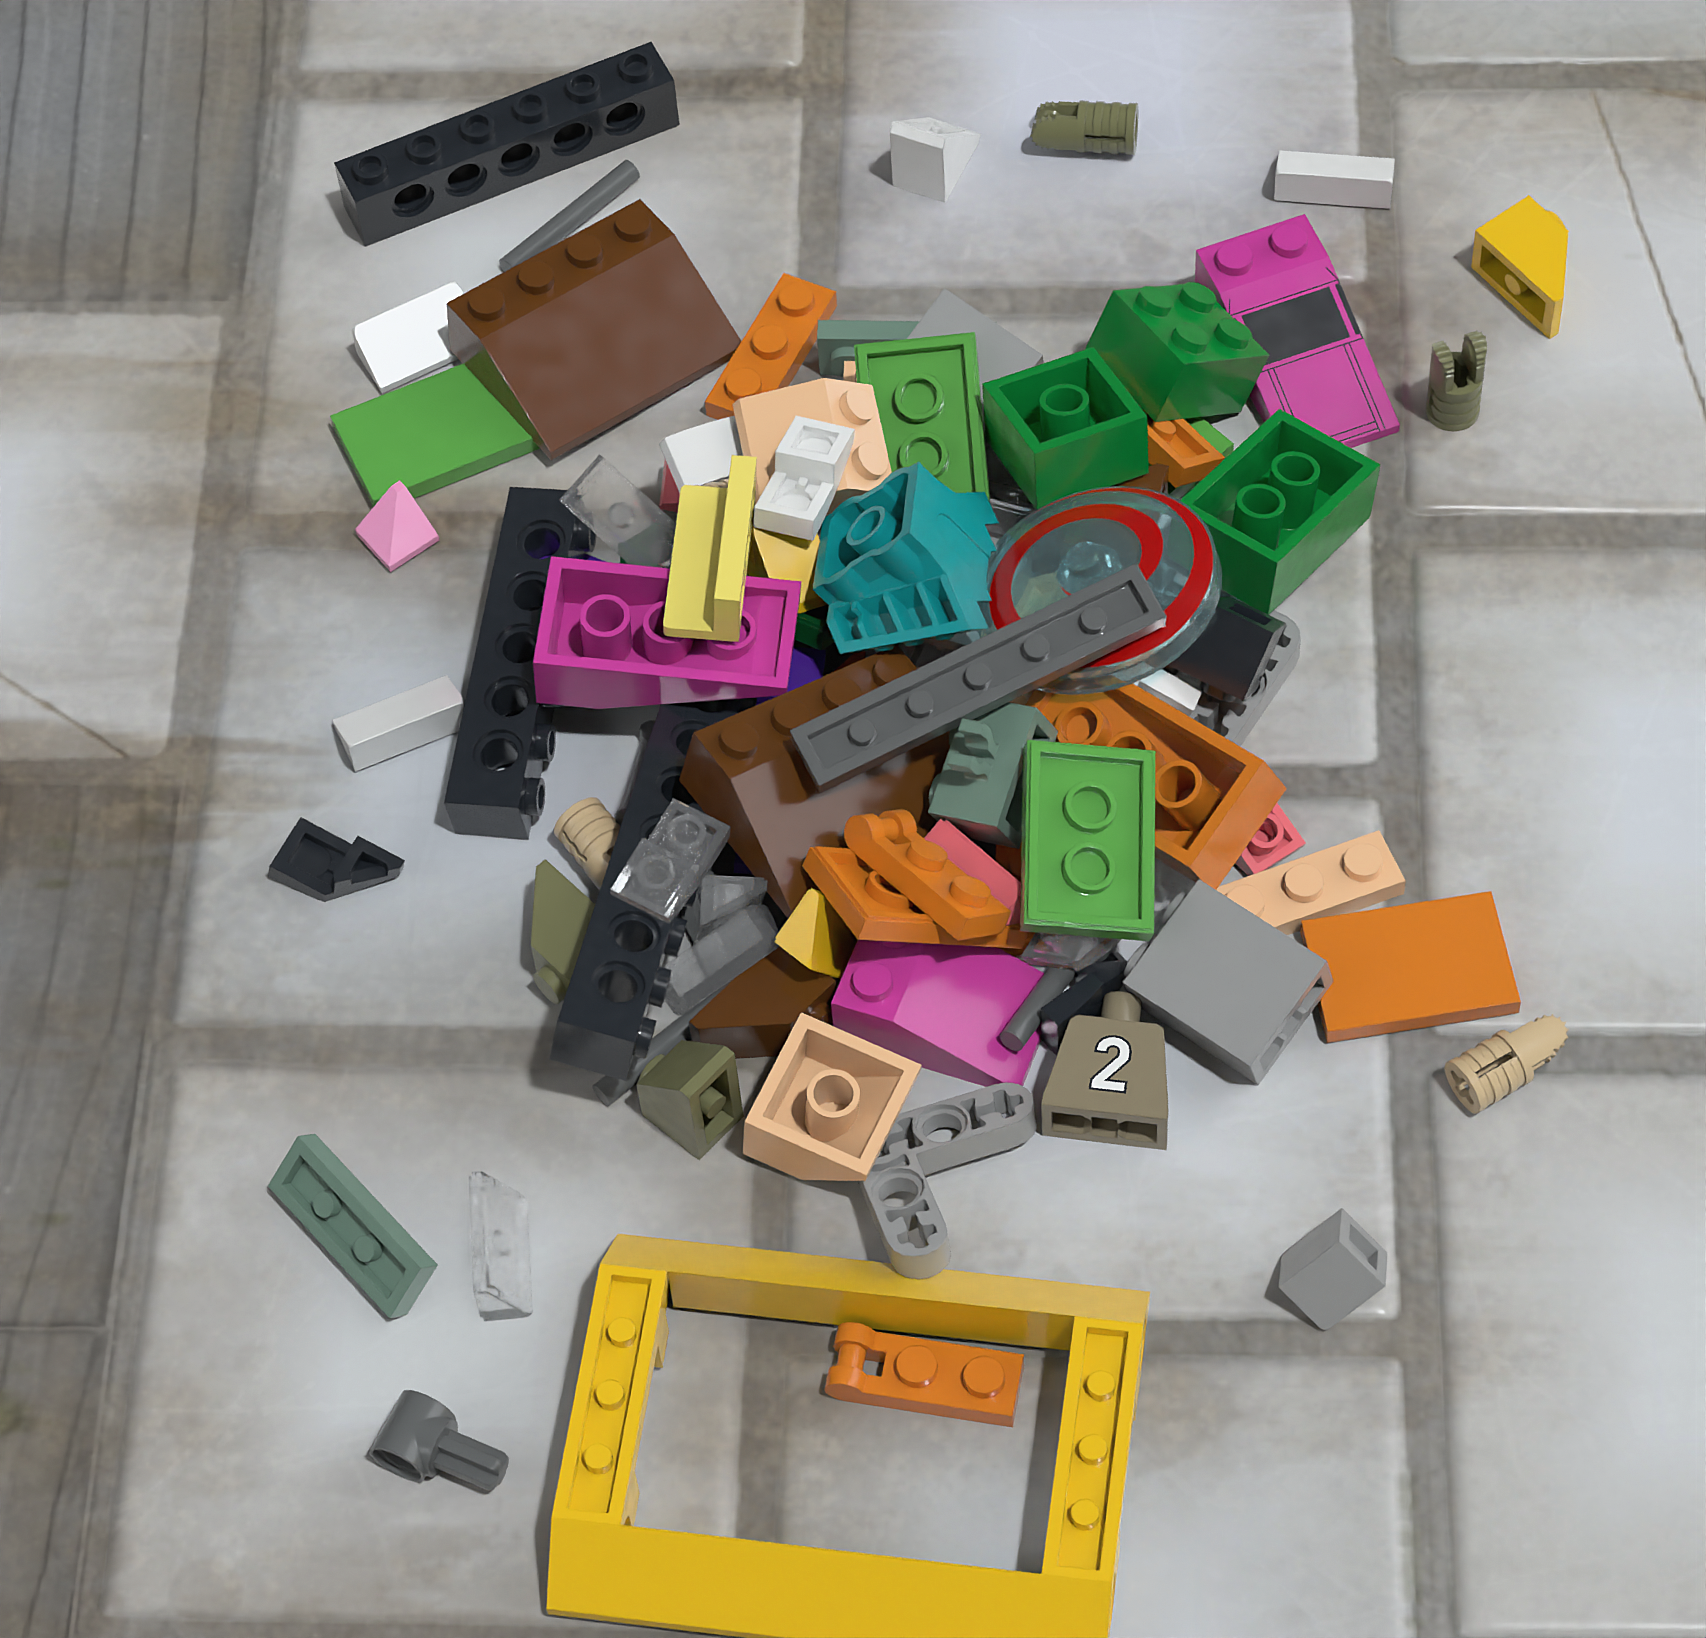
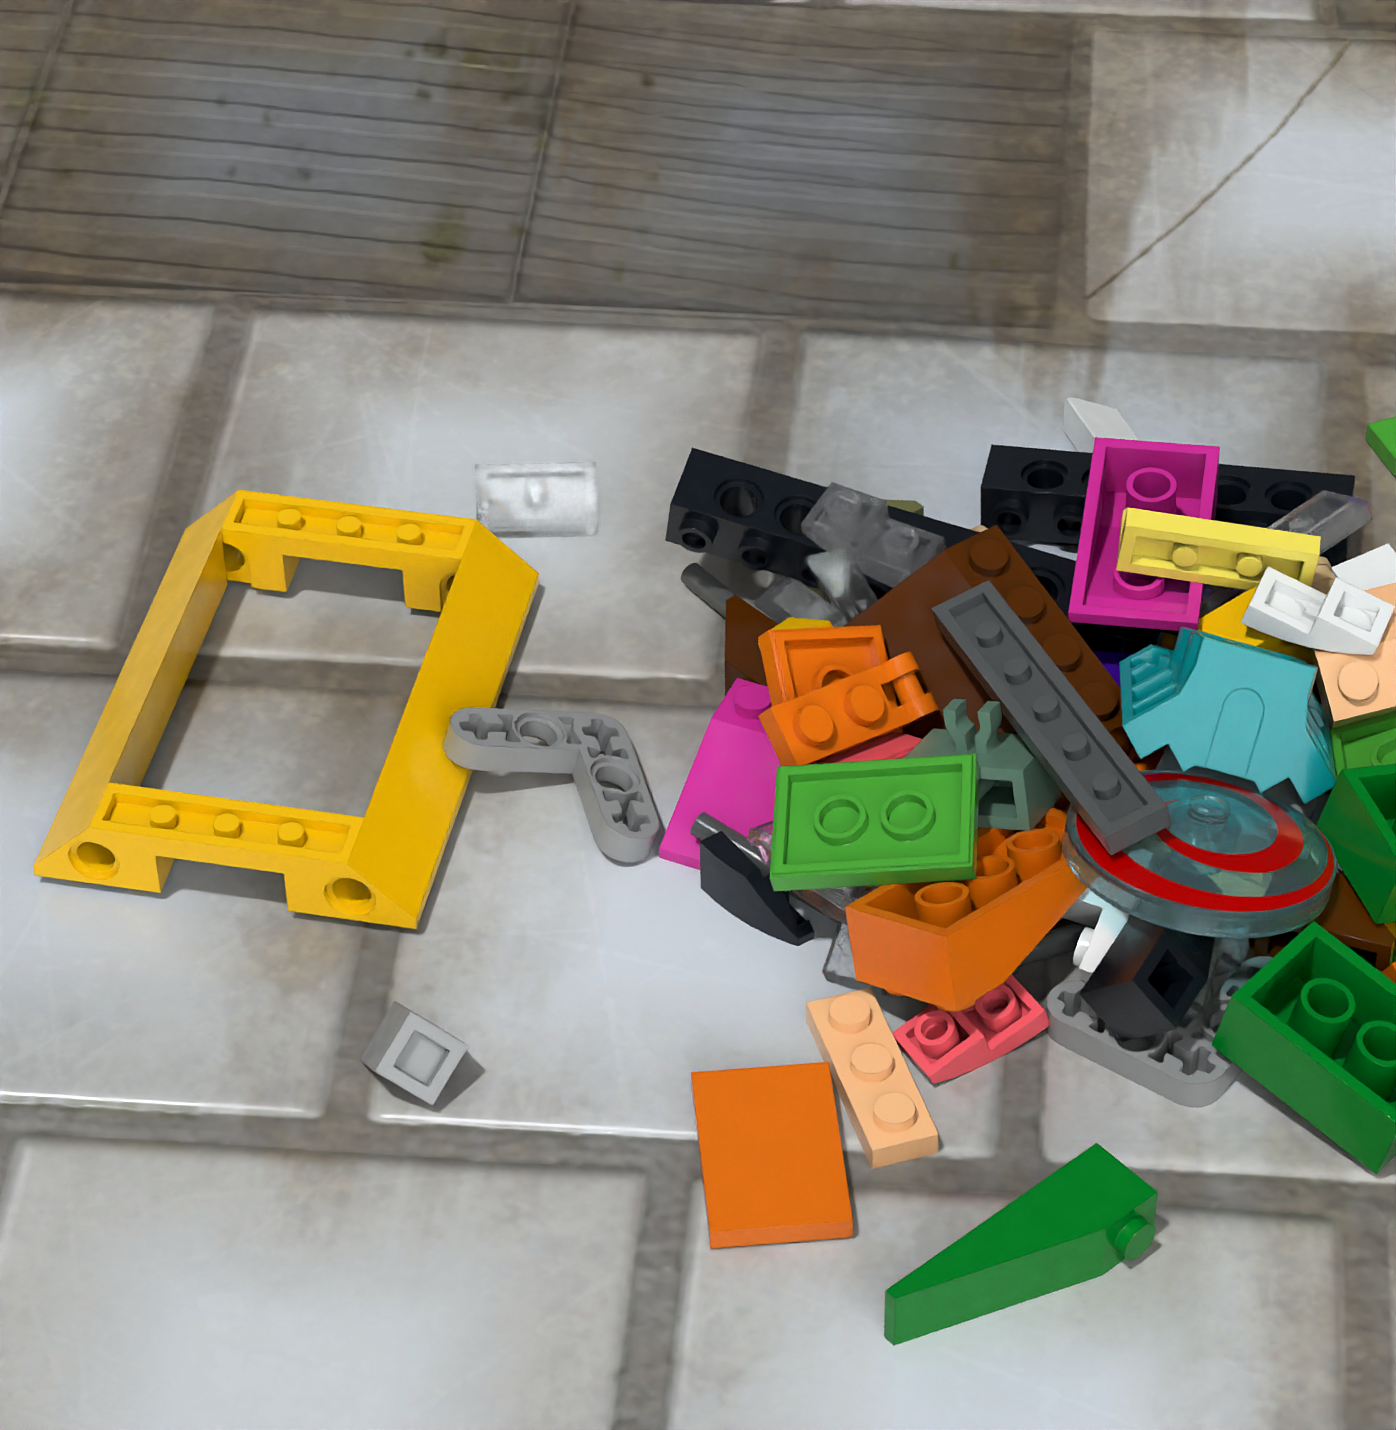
camera: 90 degrees right, 15 degrees down
black slope [268,817,405,902] -> none
sand green plate [268,1134,438,1318] -> none
bright pink slope [355,481,440,572] -> none
dark grey axle [369,1390,509,1490] -> none
olive slope [636,1040,744,1160] -> none
light nougat slope [743,1013,922,1181] -> none
orange plate [824,1322,1024,1428] -> none
dark tan torso [1041,991,1169,1150] -> none
light grey brick [1123,879,1334,1085] -> none
tan hinge [1445,1014,1569,1114] -> none
none -> green slope [884,1143,1158,1346]

